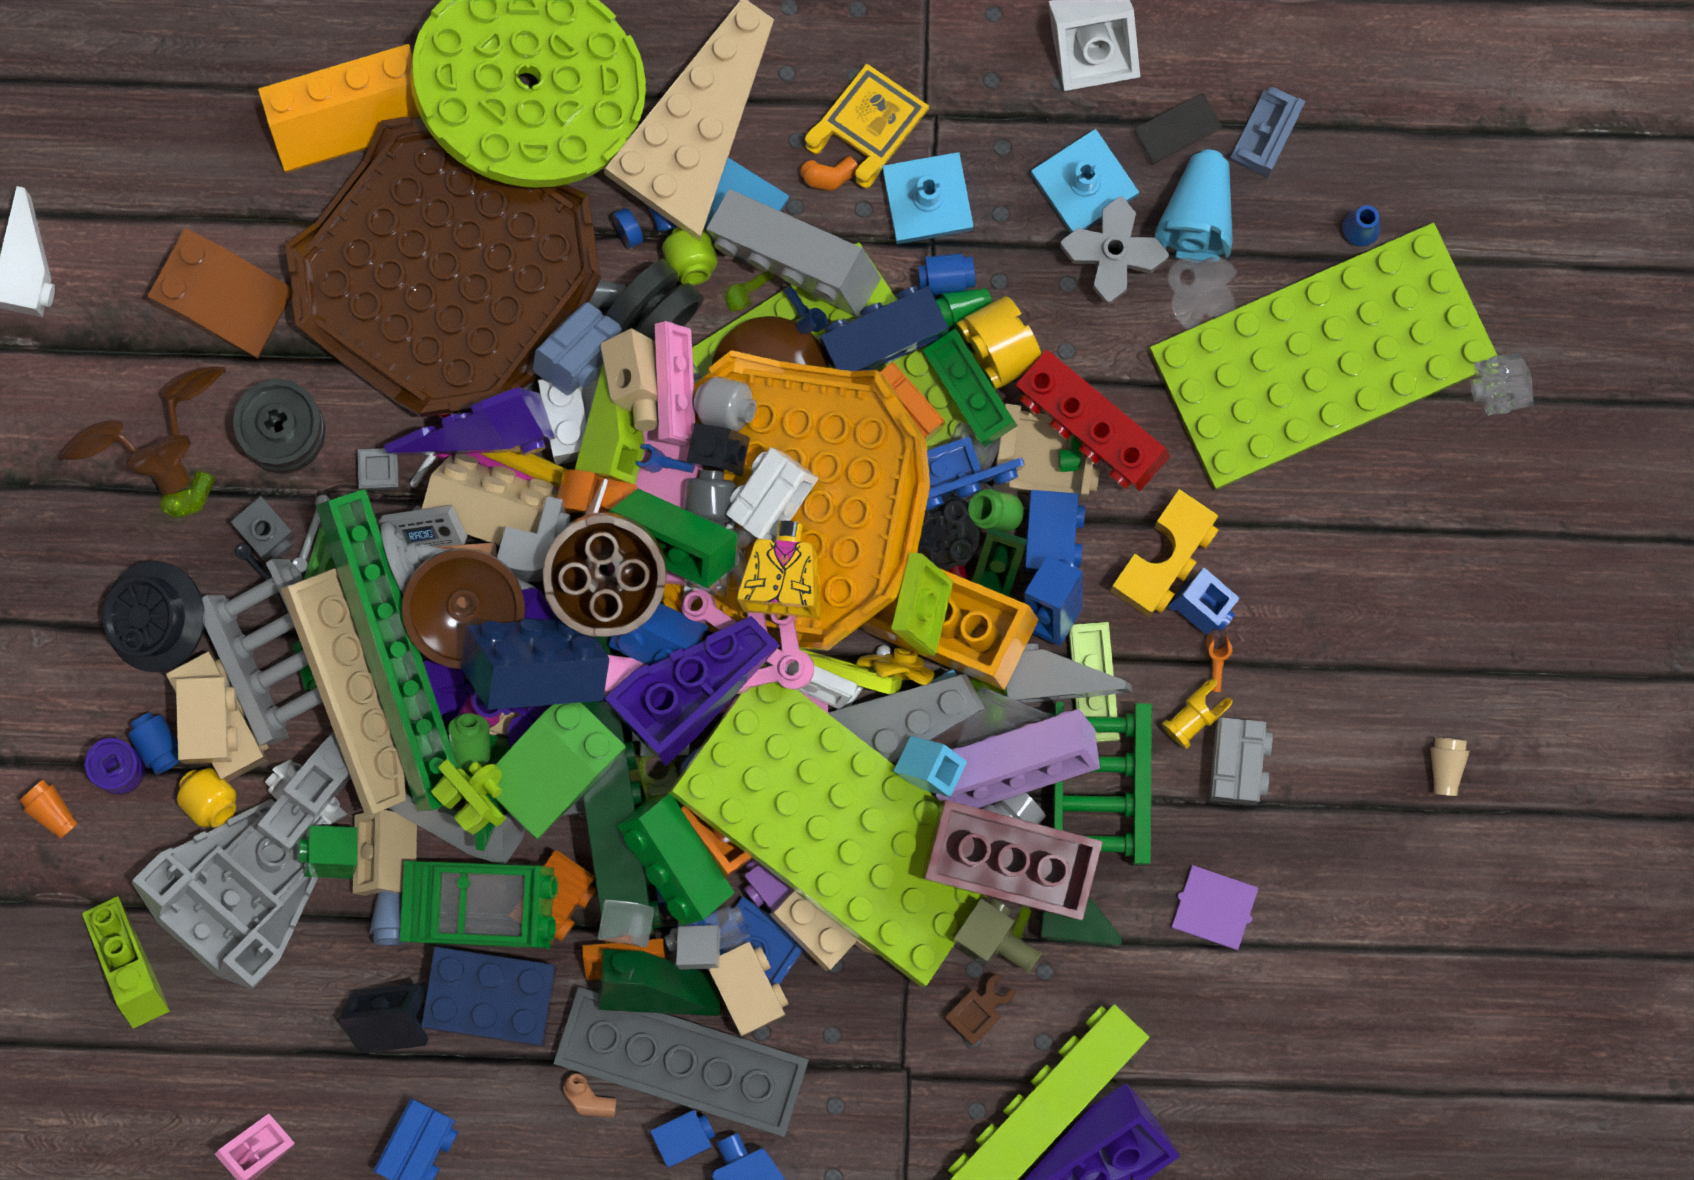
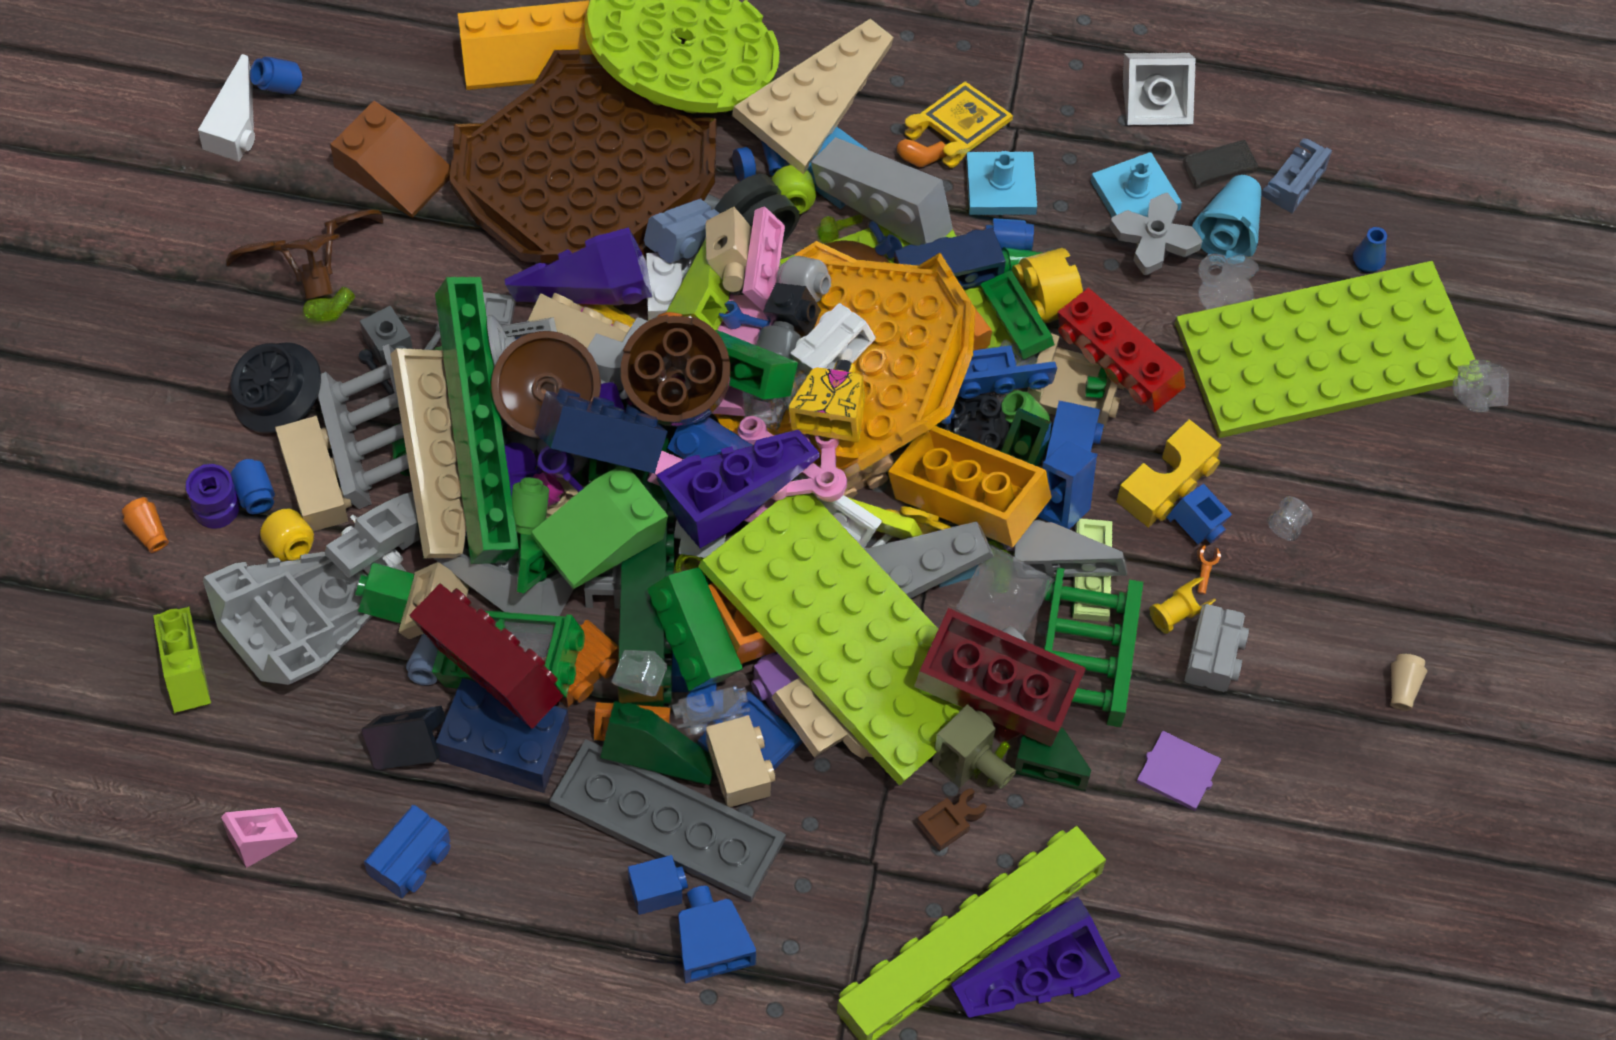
camera: 10 degrees right, 20 degrees down
tan brick [176,677,239,764] -> none
pearl dark grey wheel [233,379,326,474] -> none
lime hips [431,759,507,835] -> none
nougat arm [563,1073,617,1118] -> none
light grey tile [676,925,721,970] -> none
lime plate [891,552,953,656] -> none
medium azure brick [894,736,967,797] -> none
lavender brick [936,709,1100,808] -> none
none -> blue brick [250,57,302,95]
none -> dark red brick [409,583,563,729]
none -> clear wheel [1267,496,1313,541]

